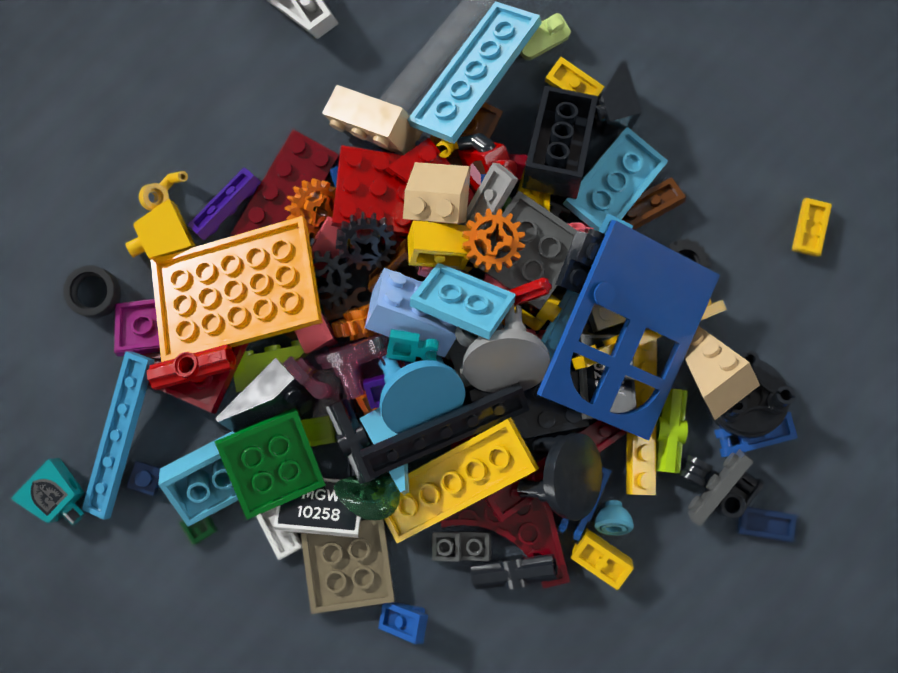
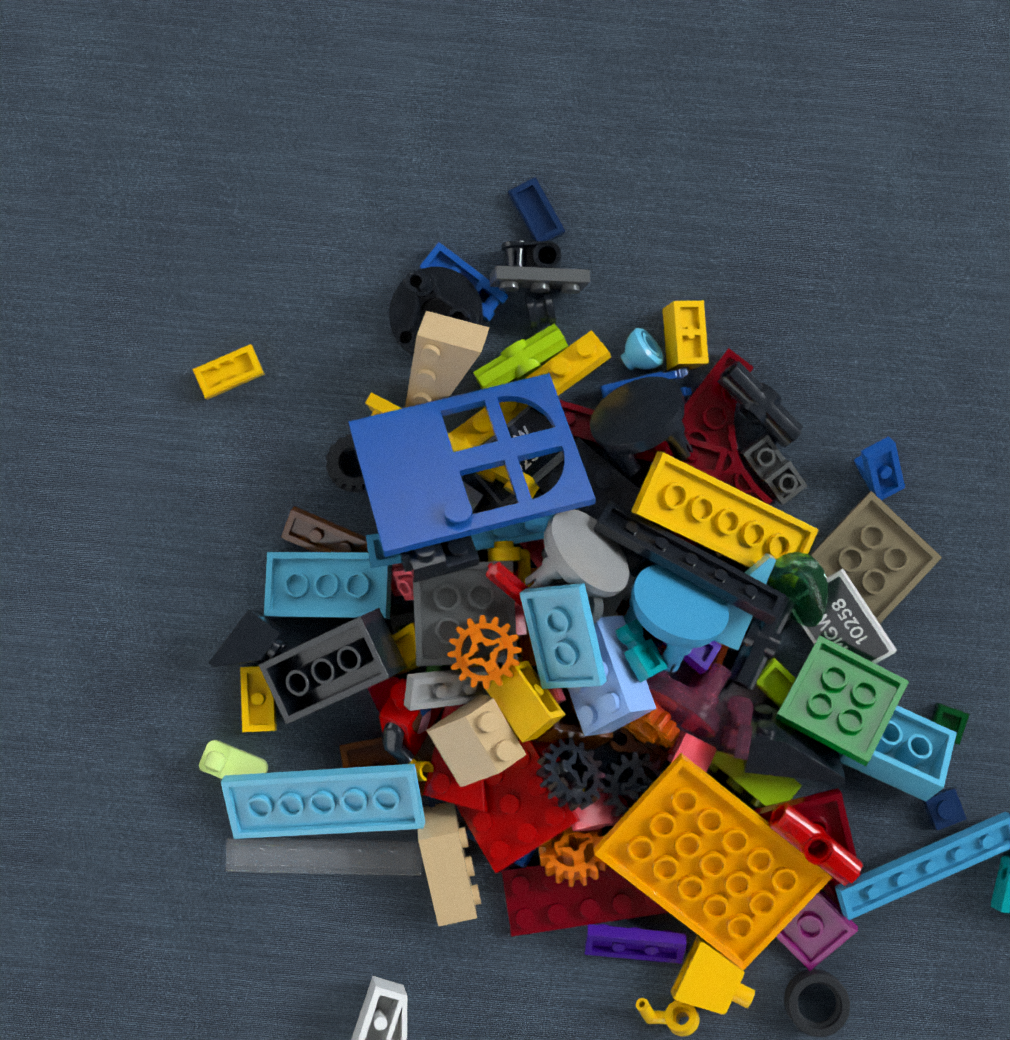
camera: 130 degrees left, 0 degrees up
white tile [256,507,302,560] -> none

